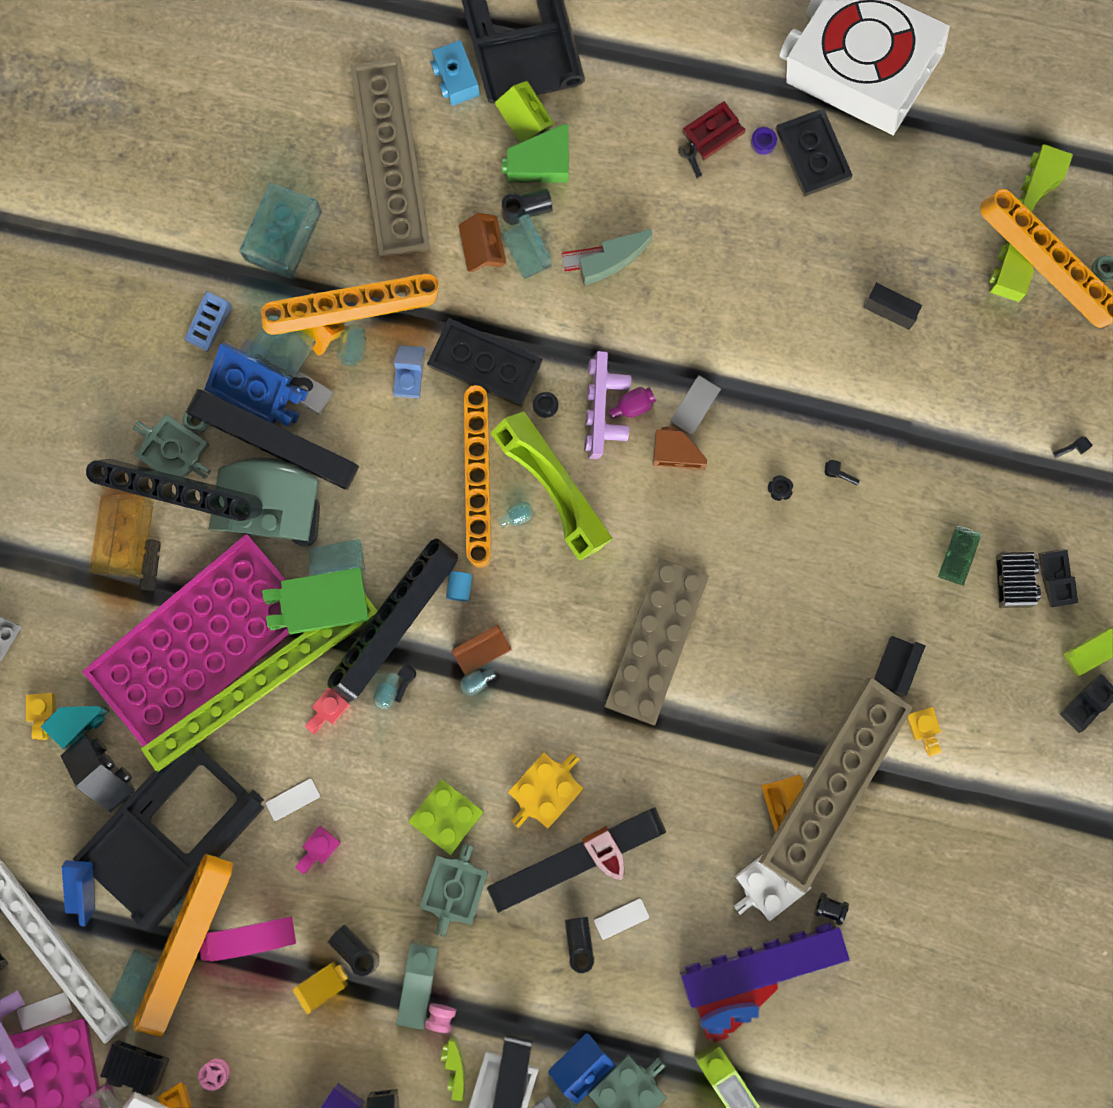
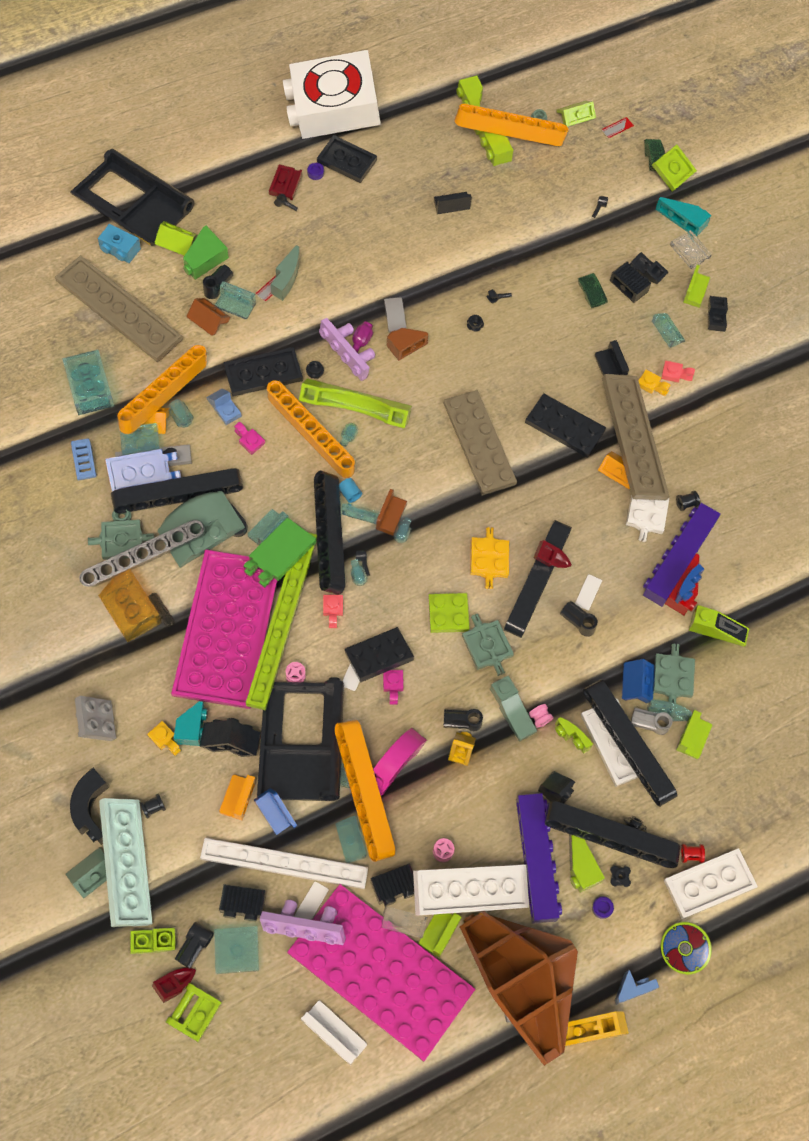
camera: 50 degrees left, 15 degrees down
none -> light orange panel [219,775,256,821]
none -> dark pink plate [234,422,265,455]
none -> bright pink wheel [286,662,306,683]
none -> clear light blue slope [342,502,380,524]
none -> black plate [344,627,414,683]
none -> black plate [525,393,606,458]
none -> clear light blue slope [652,313,685,348]
none -> coral plate [661,360,695,383]

